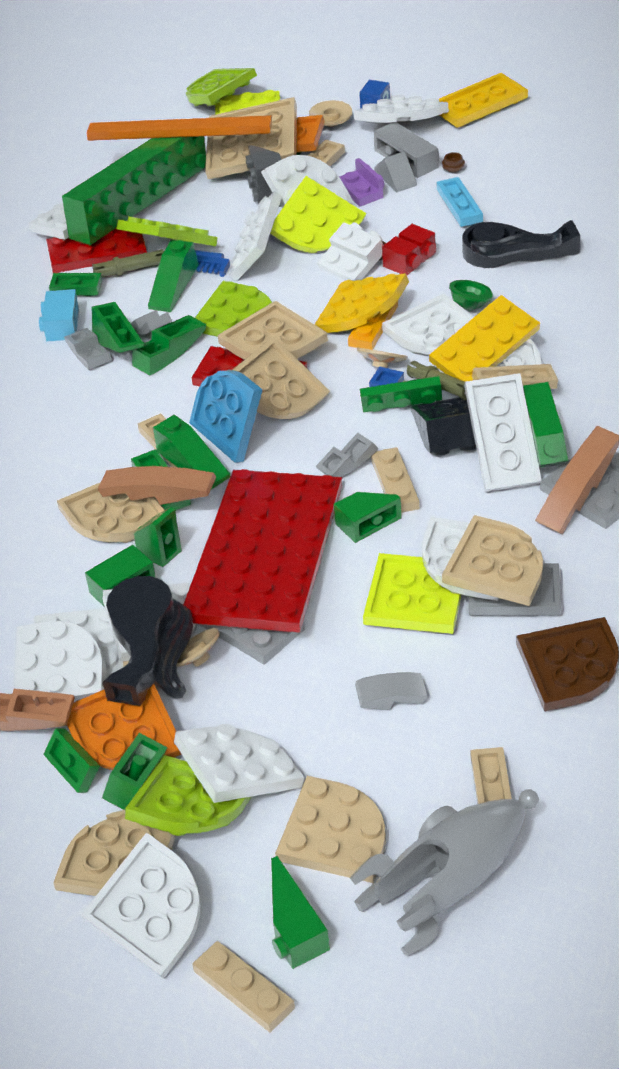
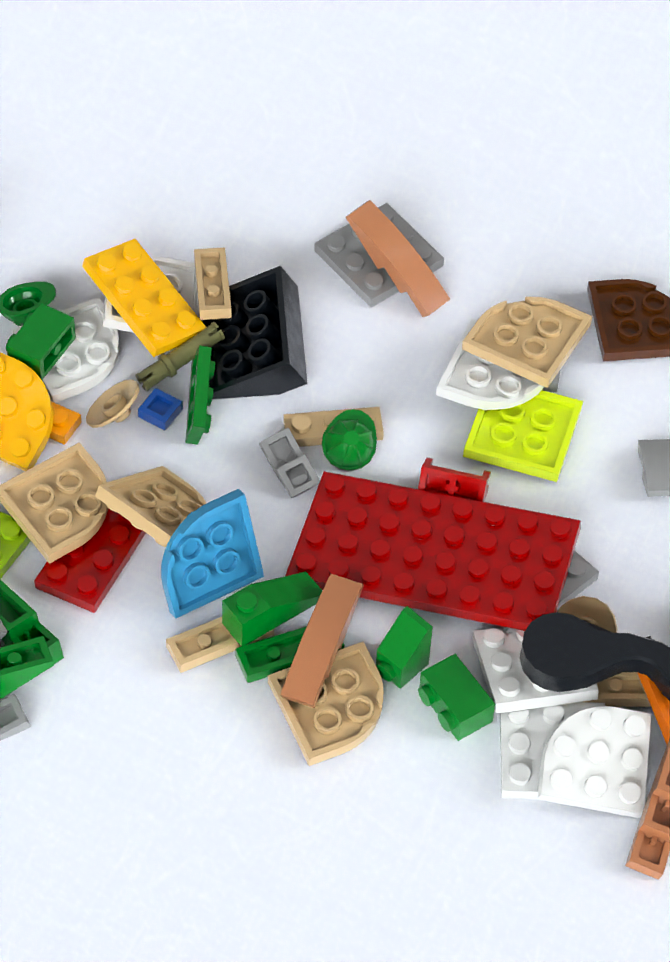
camera: 90 degrees left, 10 degrees up
green slope [334,492,402,543] -> none
white plate [464,373,542,492] -> none
green slope [523,382,568,468] -> none
none -> green brick [6,303,76,380]
none -> green piece [322,409,377,471]
none -> red hinge [418,457,491,502]

